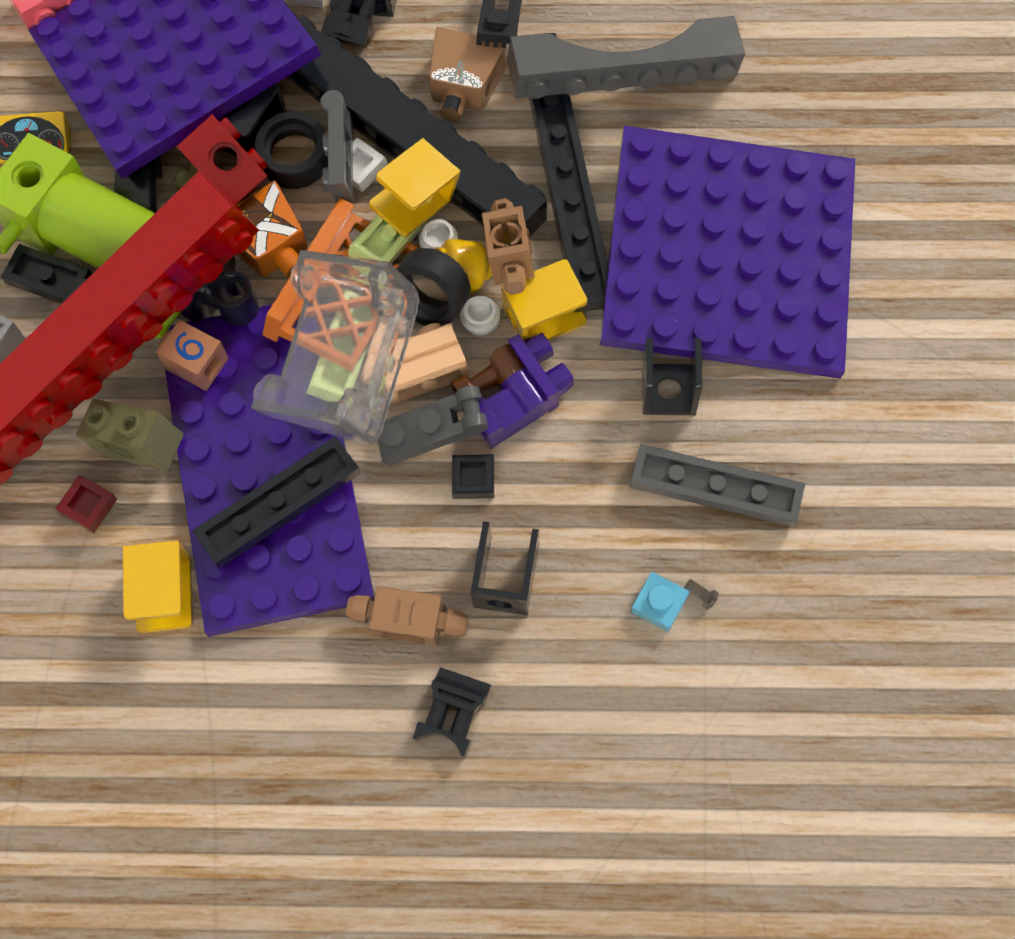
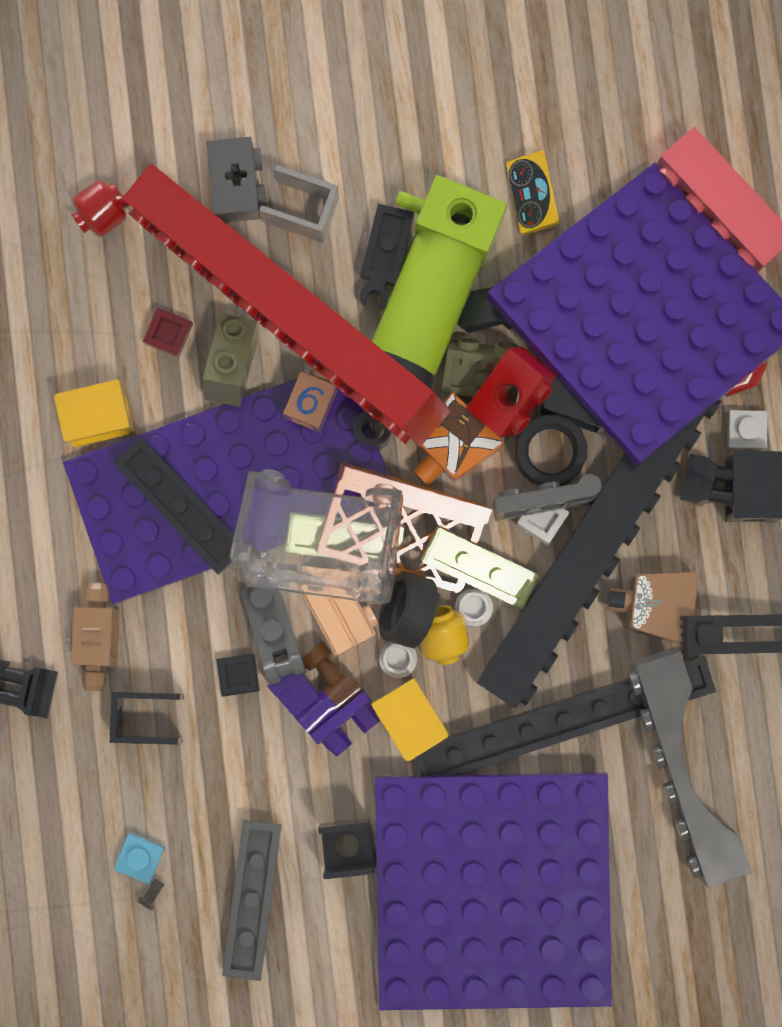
camera: 80 degrees right, 15 degrees up
yellow piece [369,138,461,237] -> none
medium nougat piece [482,198,535,294] -> none

